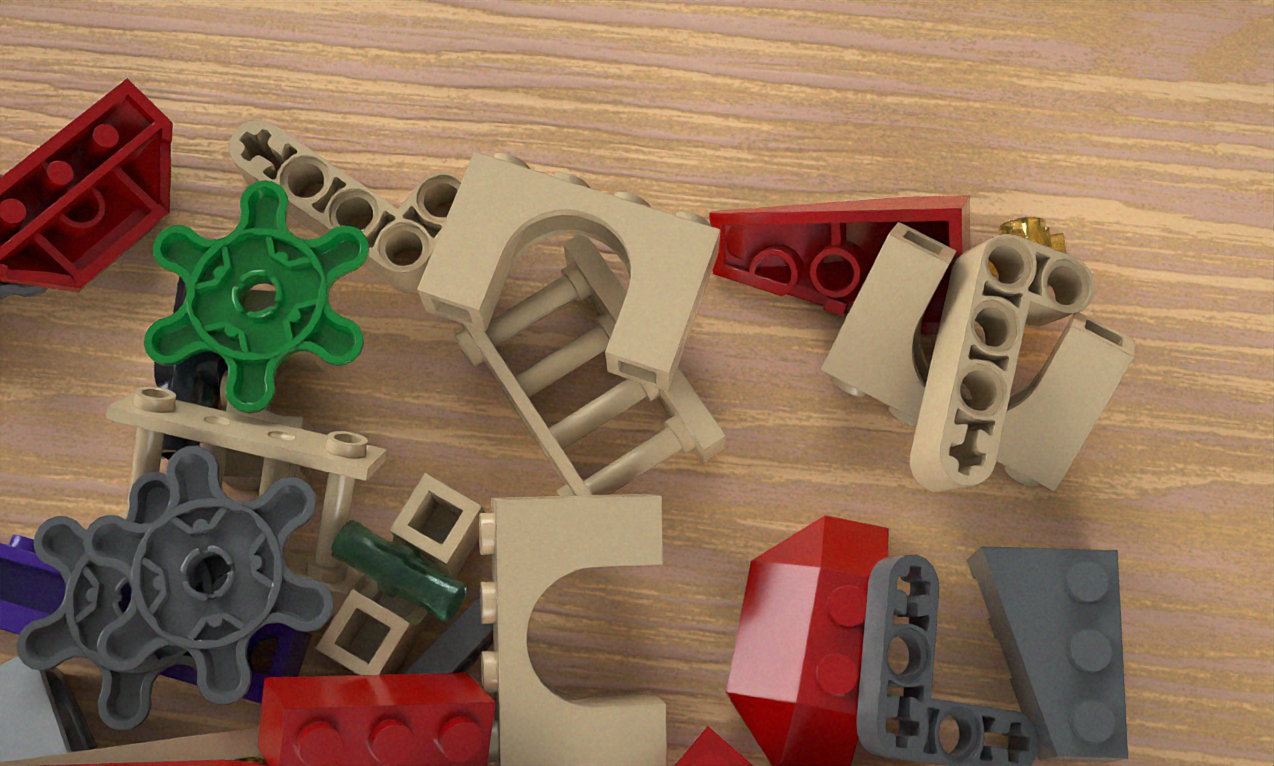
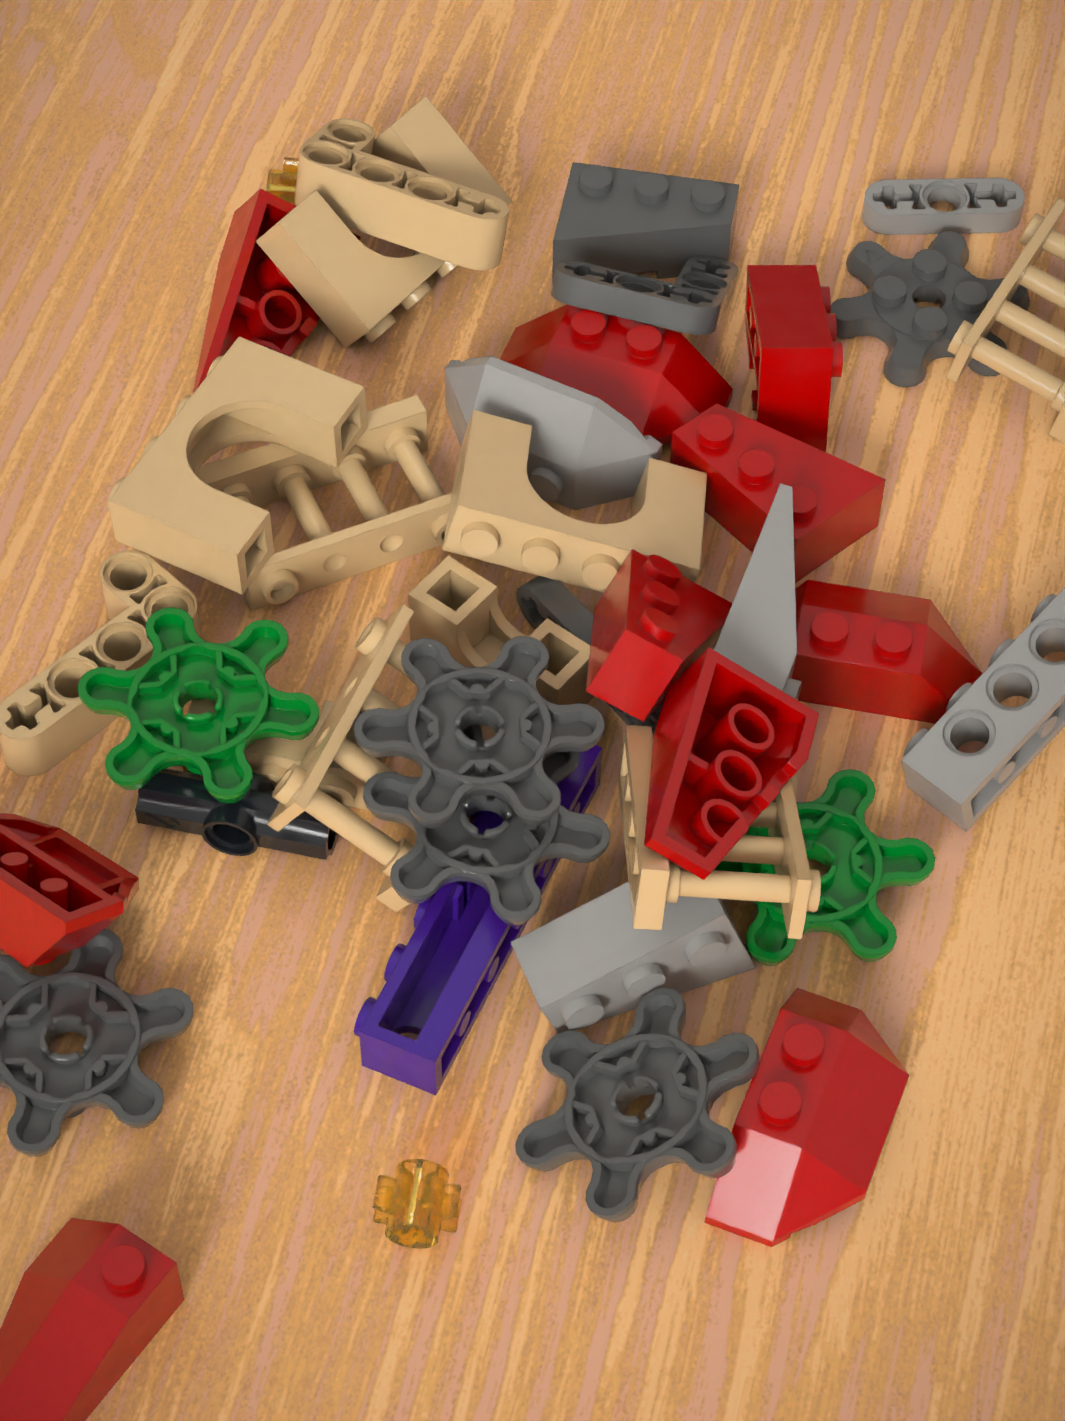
camera: 85 degrees left, 20 degrees down
clear green pin [331,519,468,623] -> none
none -> light grey wedge [445,356,662,510]

